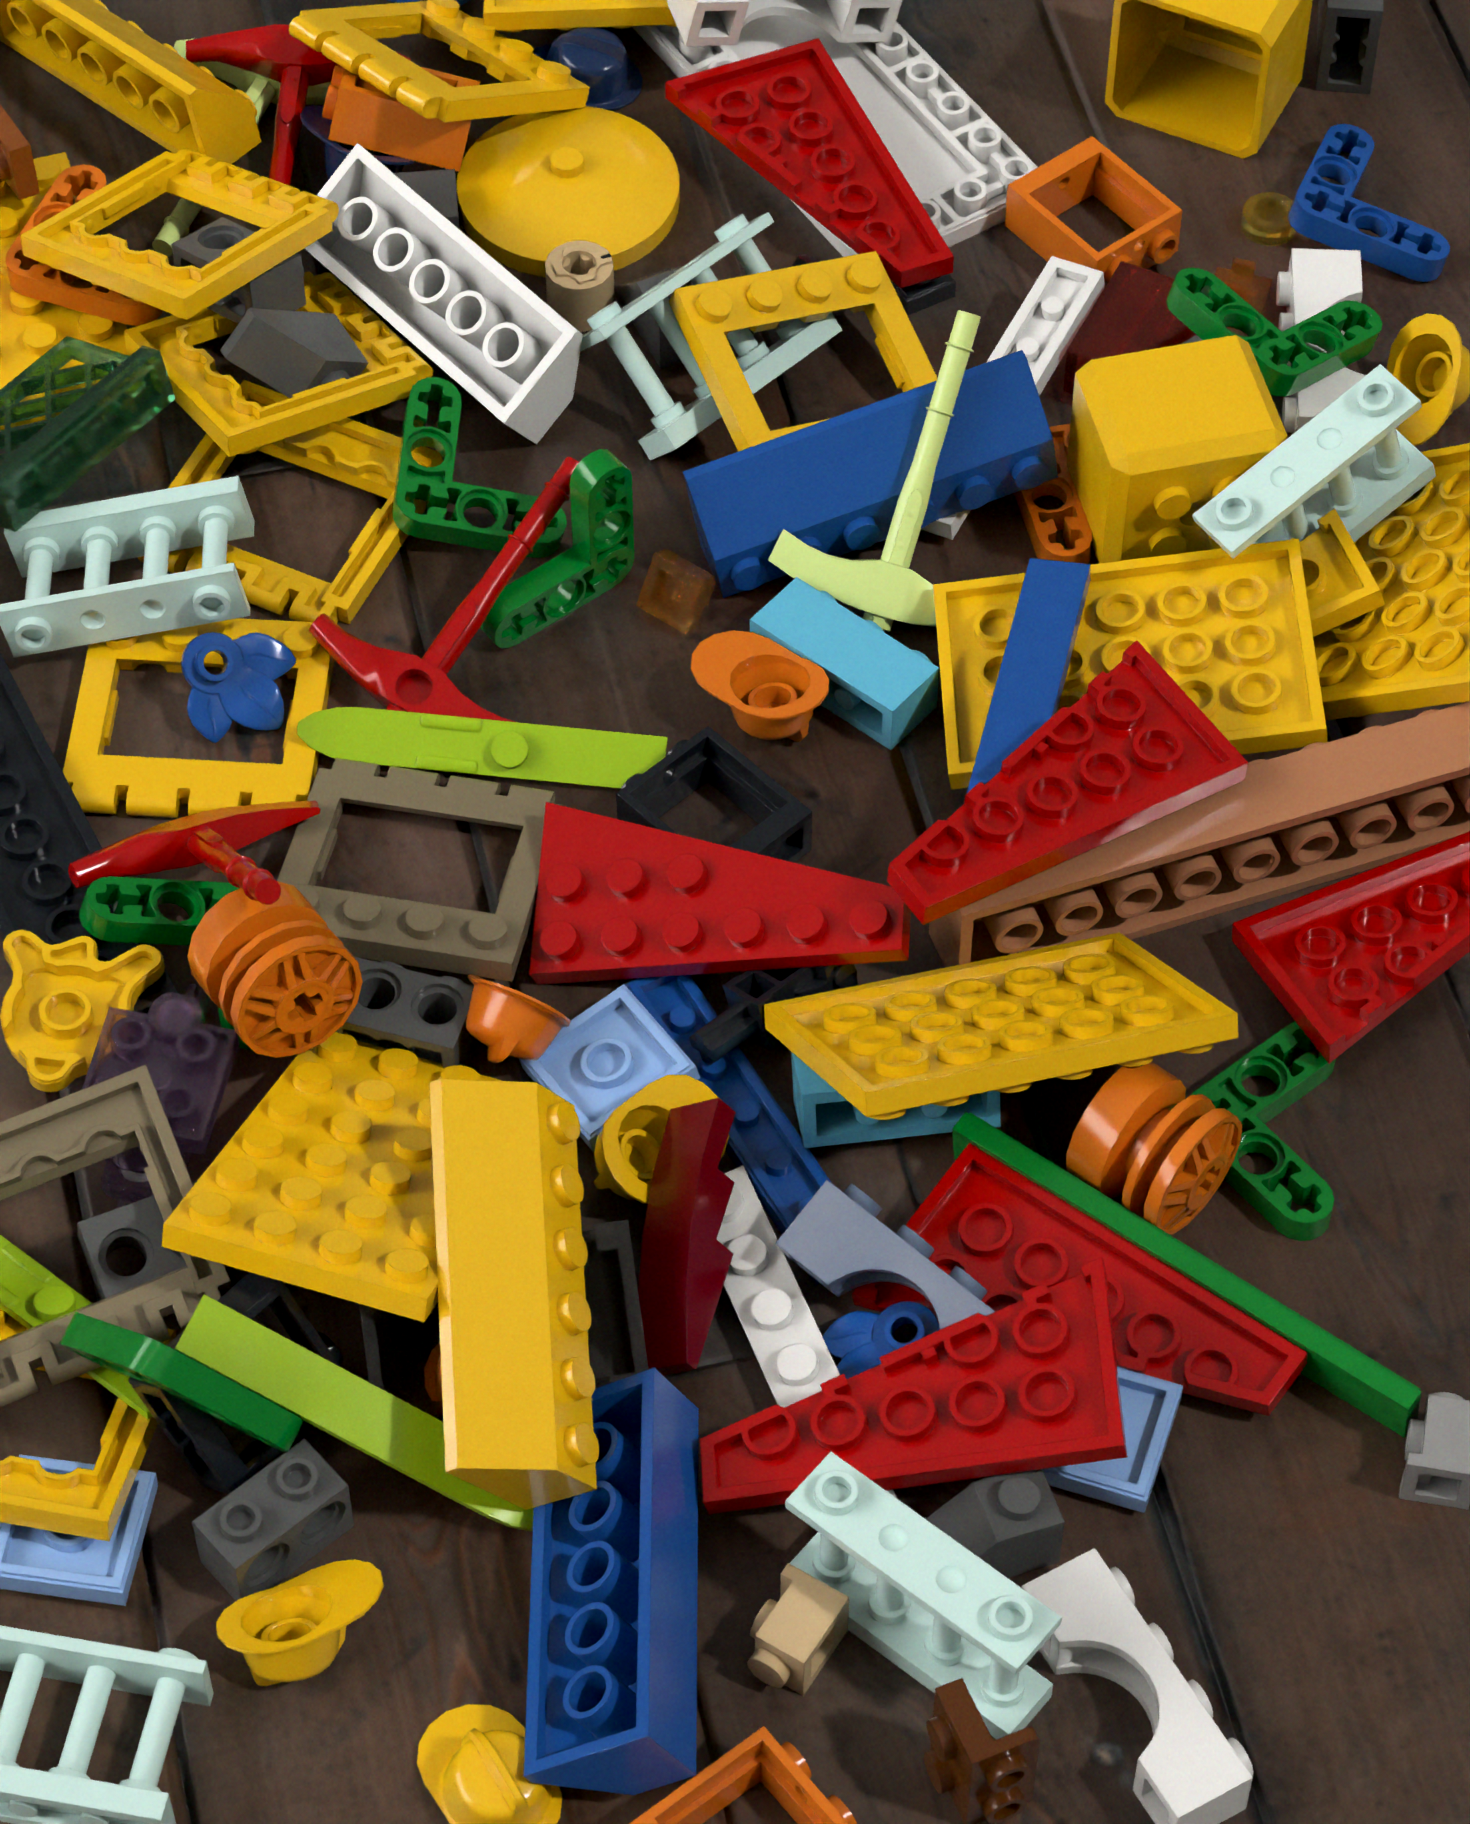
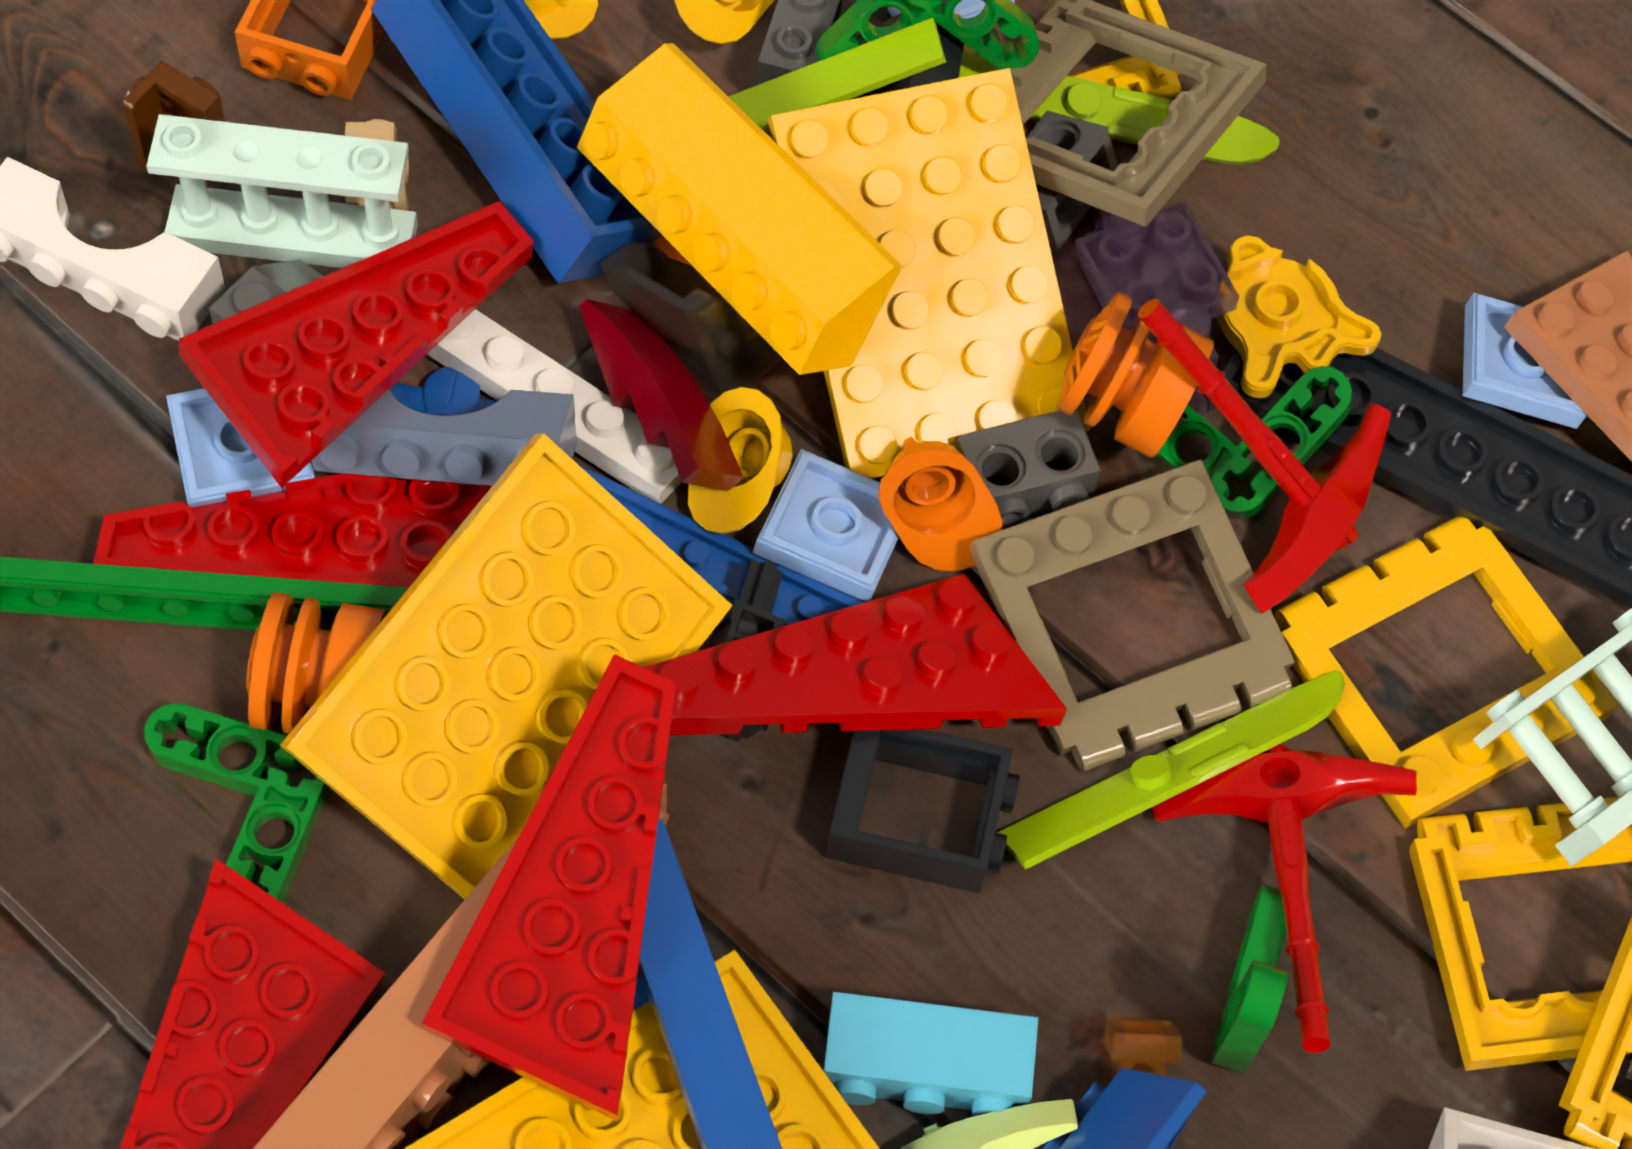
camera: 140 degrees right, 10 degrees up
blue plate [181,632,296,743] -> none
green beam [392,377,567,558] -> none
orange piece [691,630,829,742] -> none

